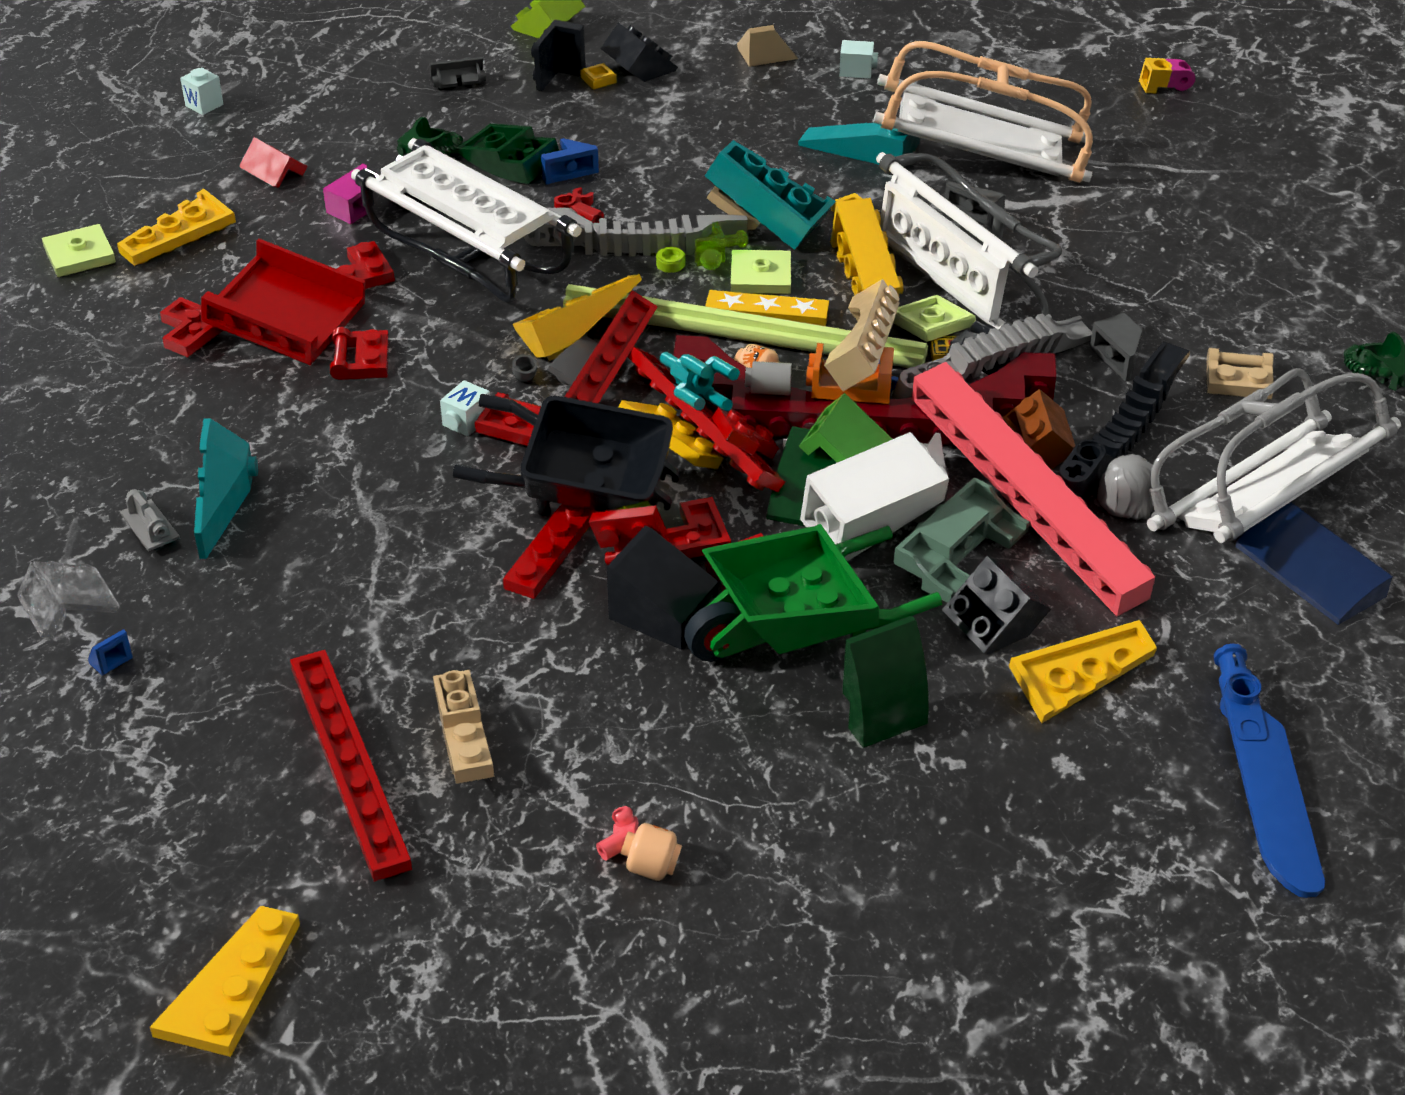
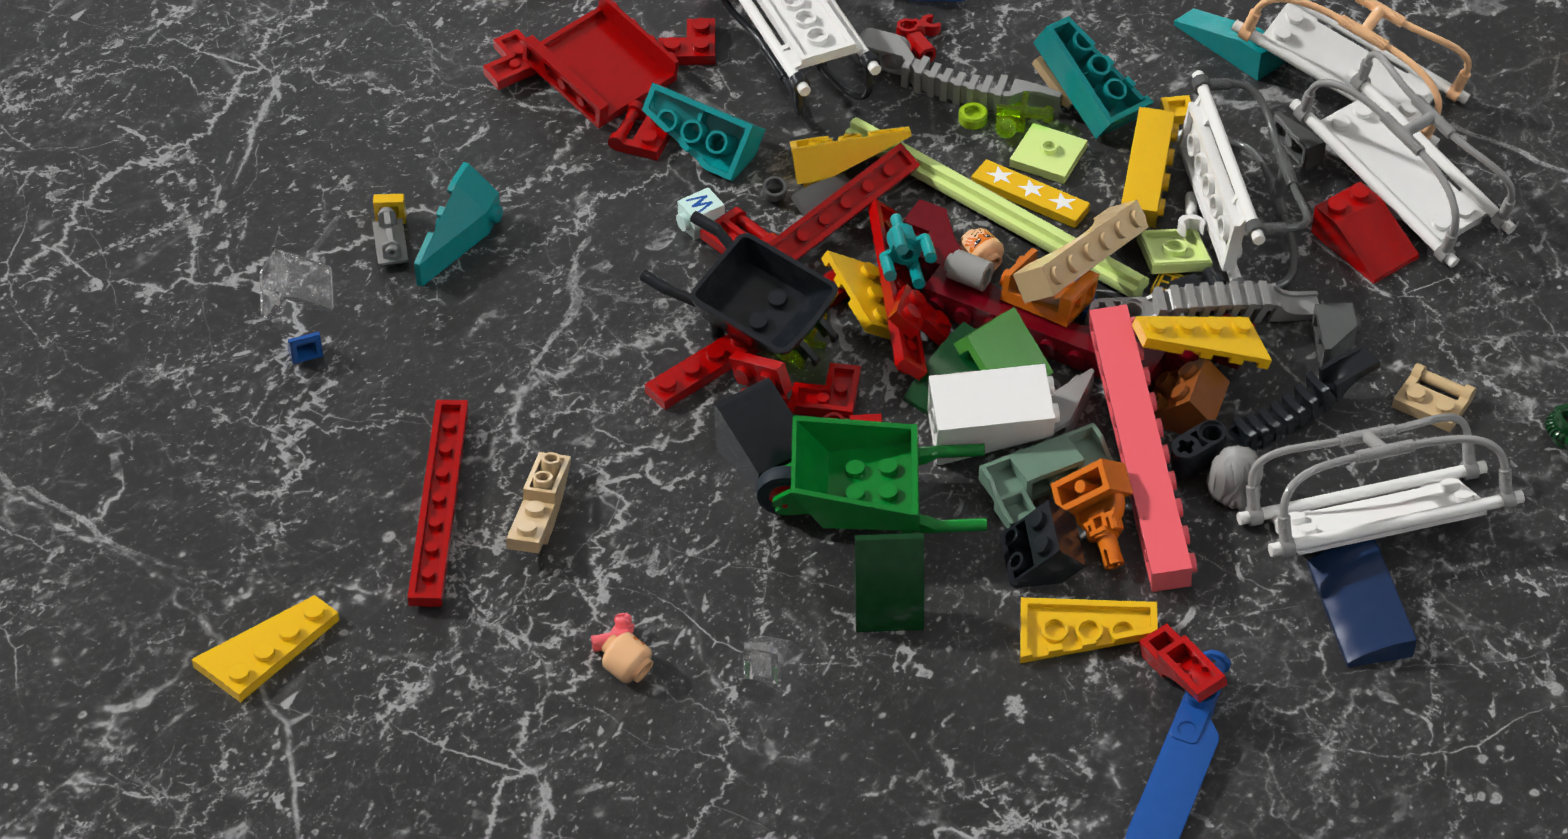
camera: 25 degrees right, 5 degrees up
none -> yellow tile [373,194,407,224]
none -> teal wedge [642,83,766,181]
none -> clear slope [744,634,791,684]
none -> orange brick [1050,458,1133,570]
none -> yellow wing [1132,316,1272,370]
none -> red slope [1139,623,1228,703]
none -> white piece [1177,191,1206,237]
none -> white piece [1289,50,1517,268]
none -> red slope [1311,181,1419,284]

